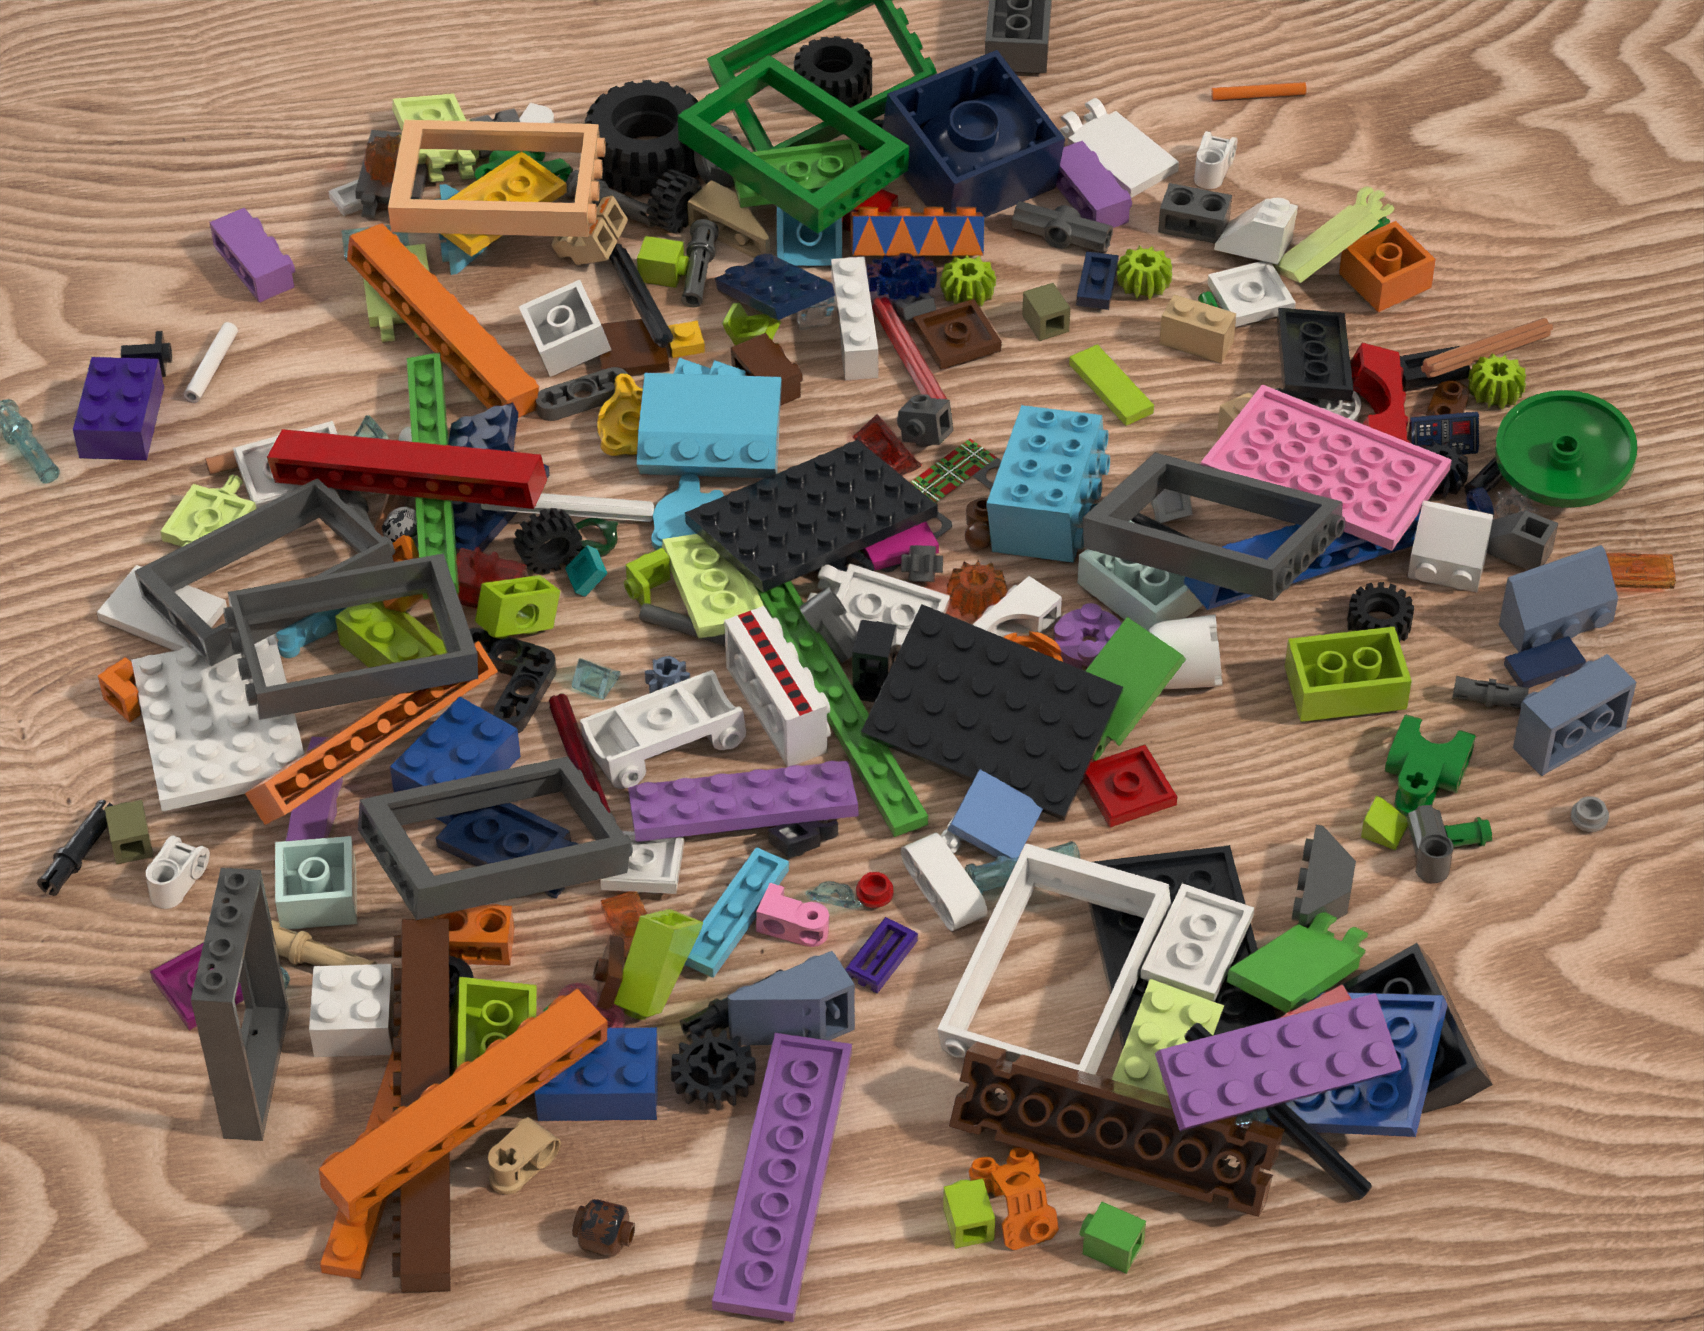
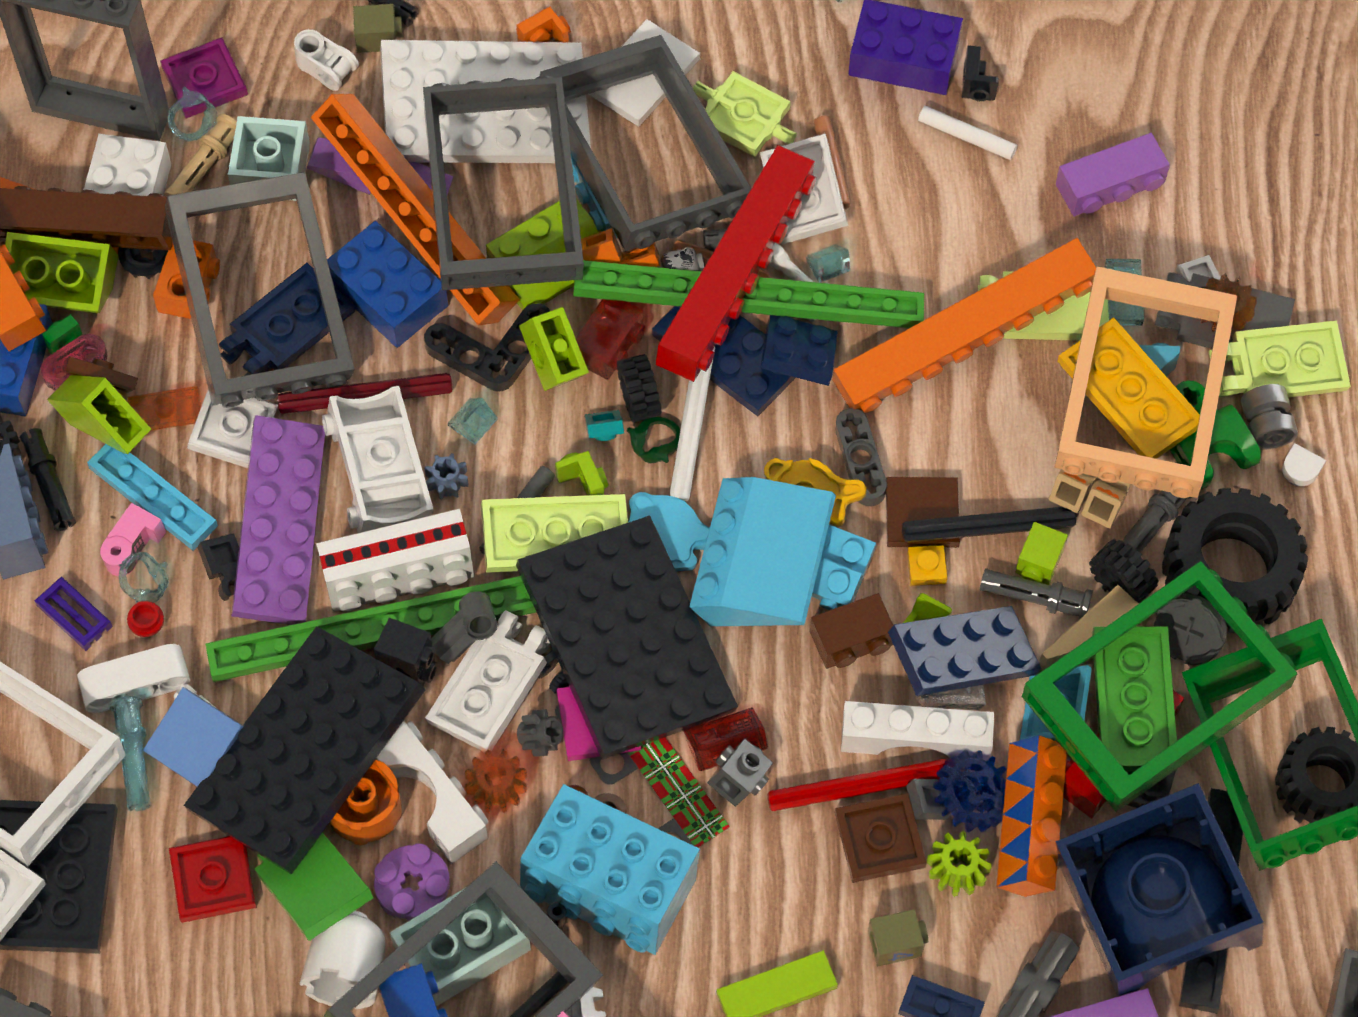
camera: 100 degrees right, 15 degrees up
white brick [519,280,611,377] -> none

